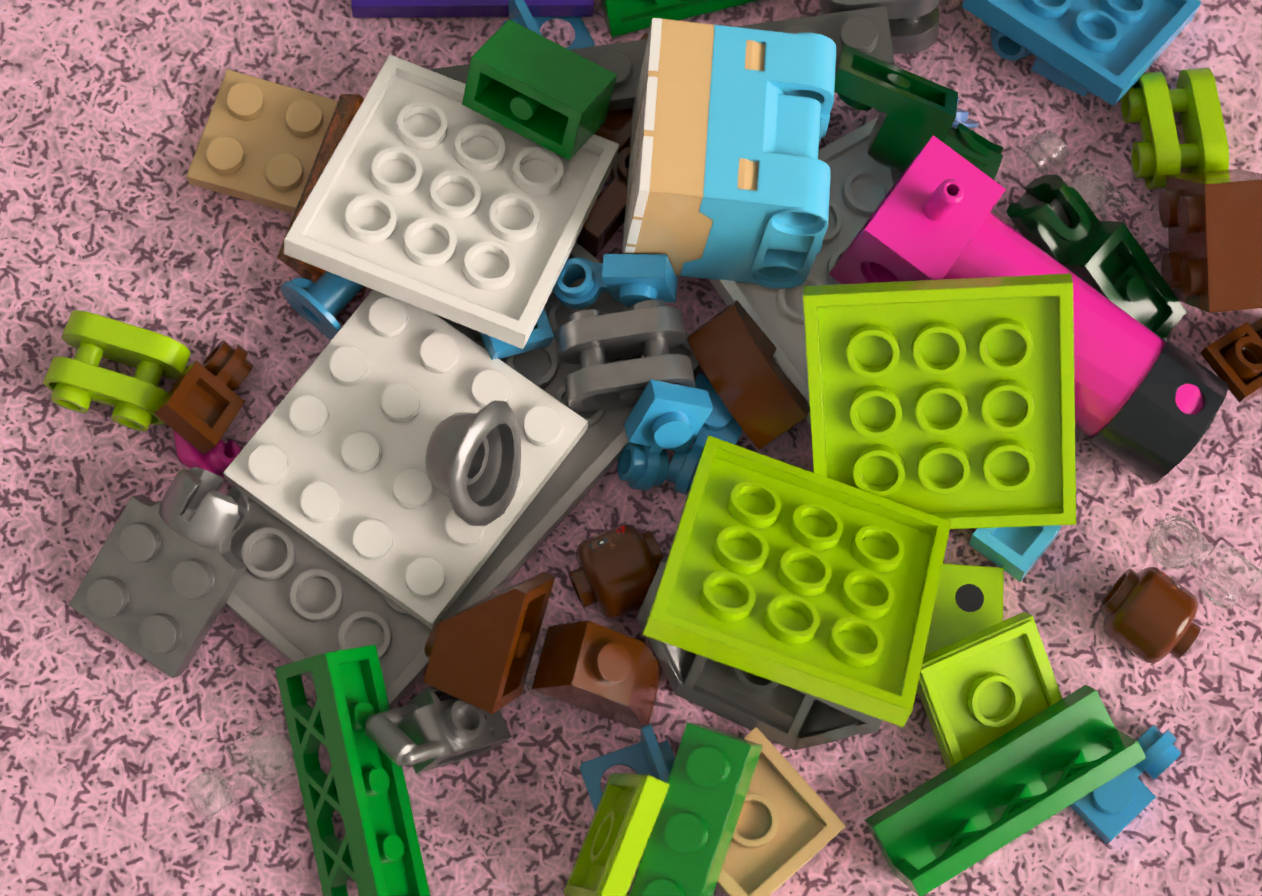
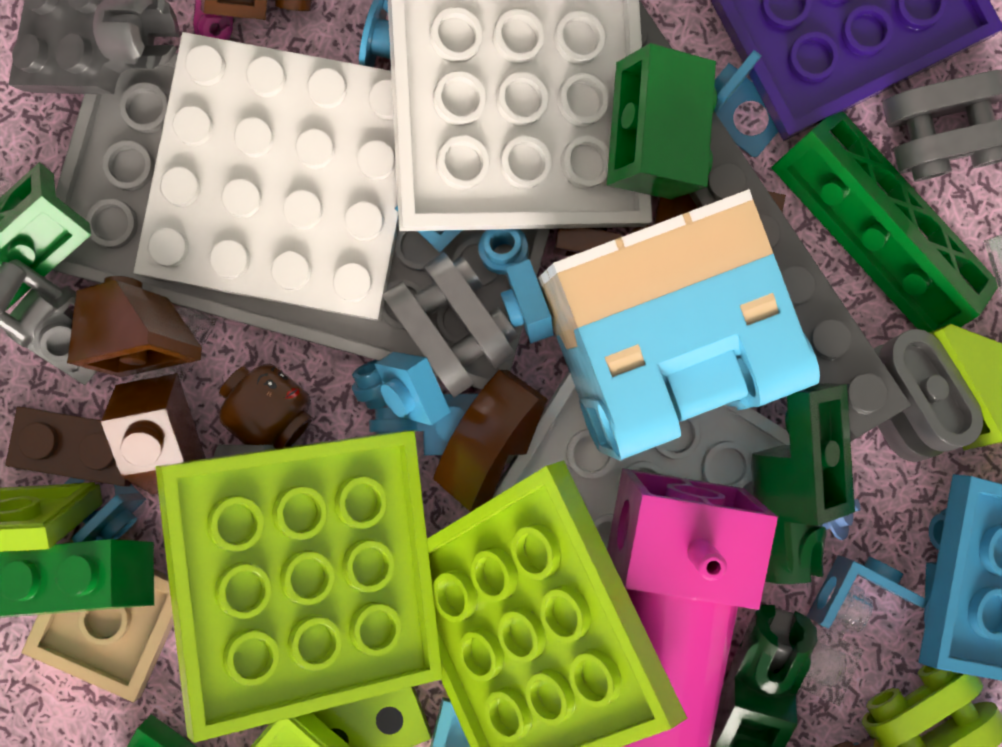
camera: 75 degrees right, 15 degrees up
flat silver hat [425,400,521,526] -> none
none -> reddish brown plate [5,406,131,487]
none -> dark azure bracket [807,555,928,629]

